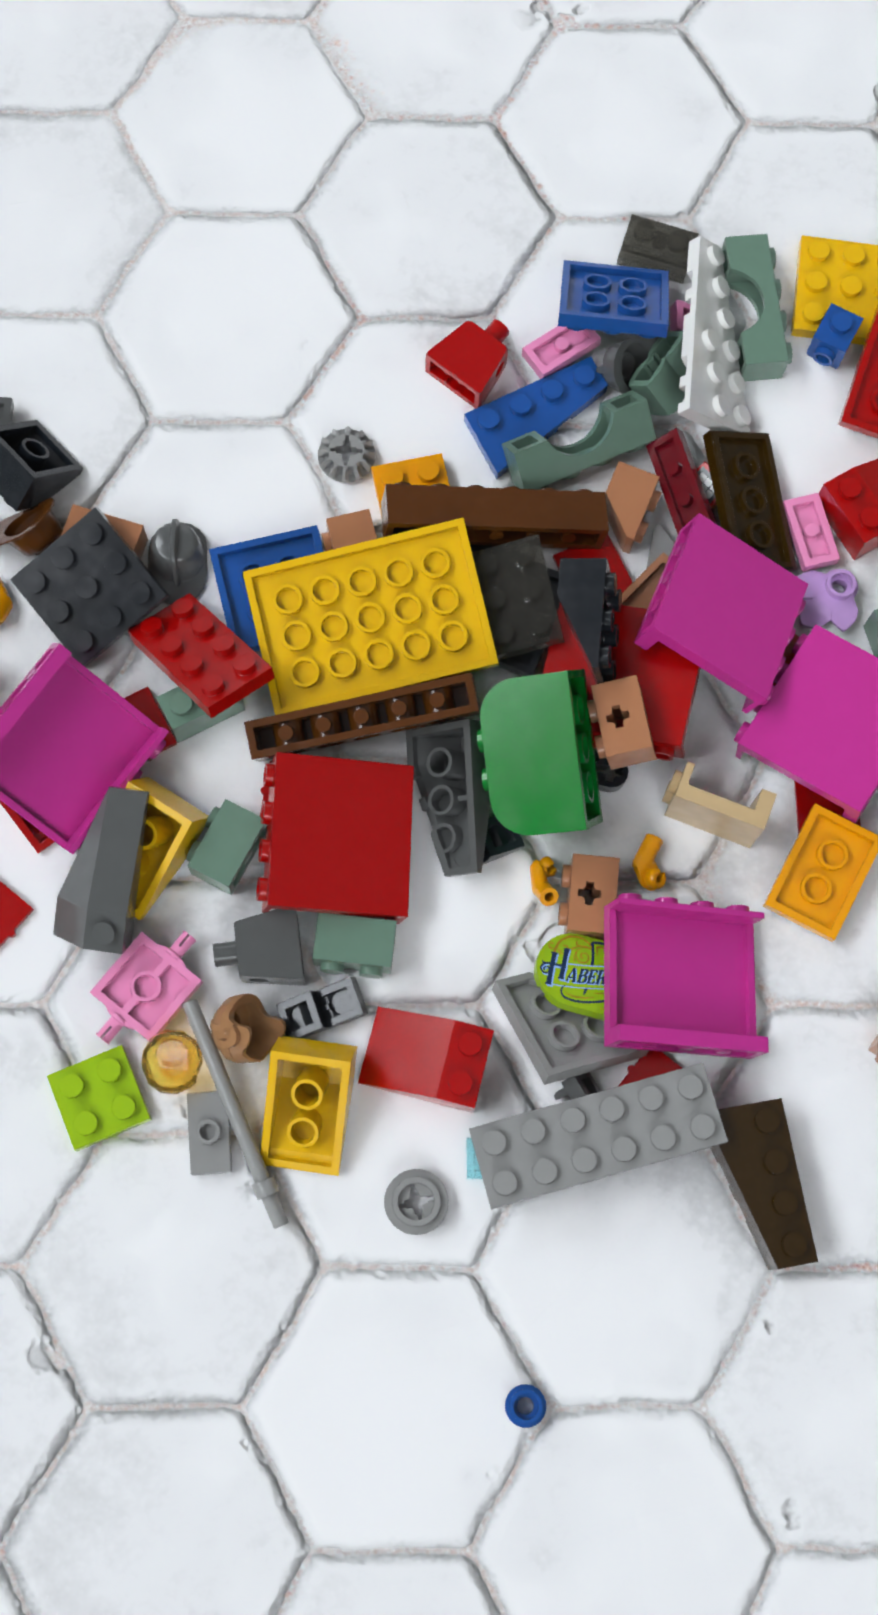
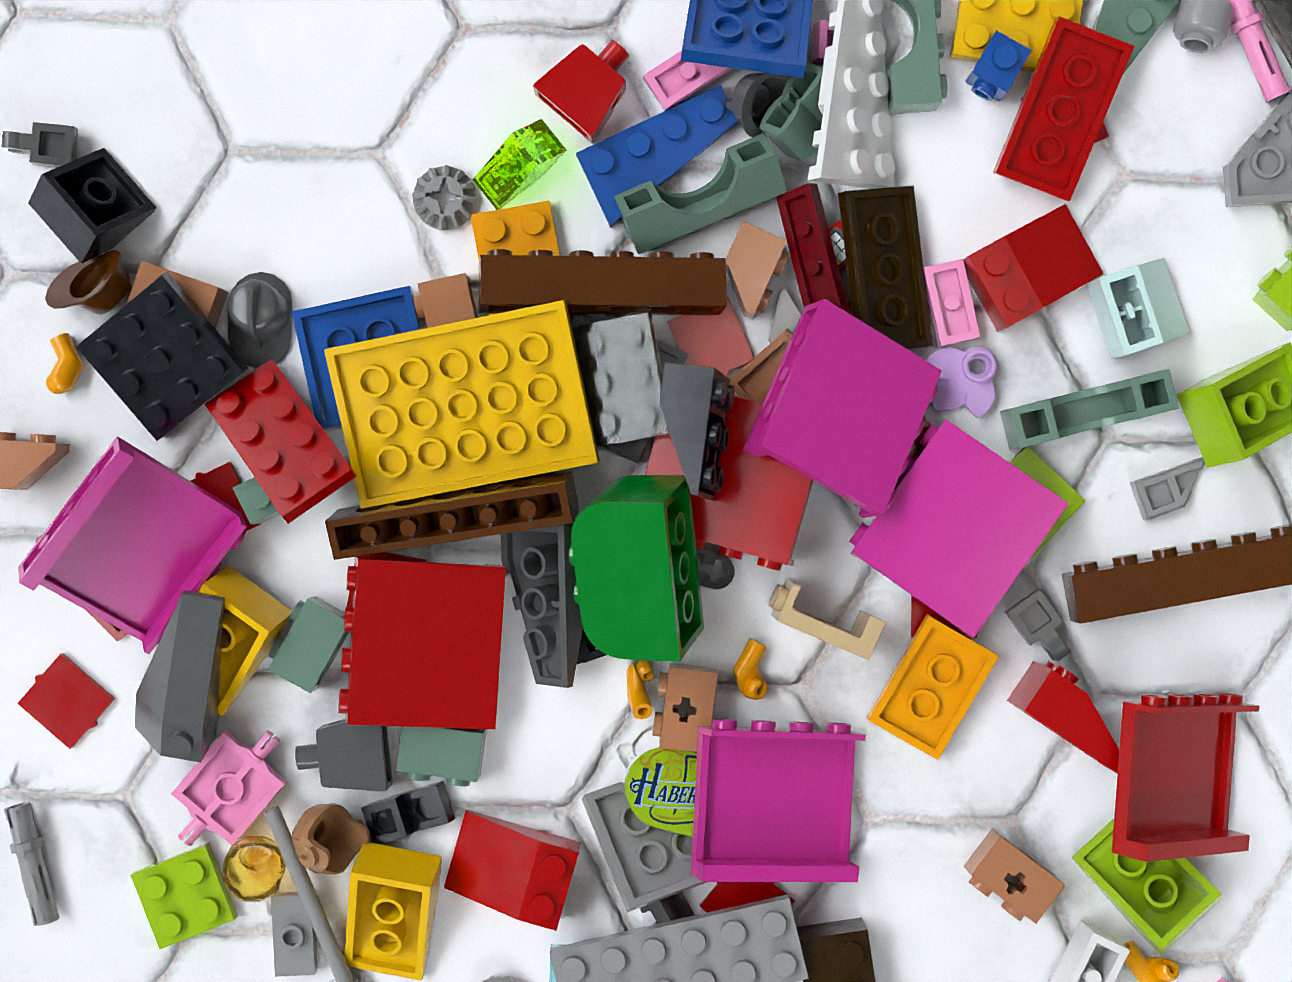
camera: 10 degrees right, 15 degrees up
nougat brick [587,675,657,770] -> none
none -> clear neon green slope [473,119,567,210]

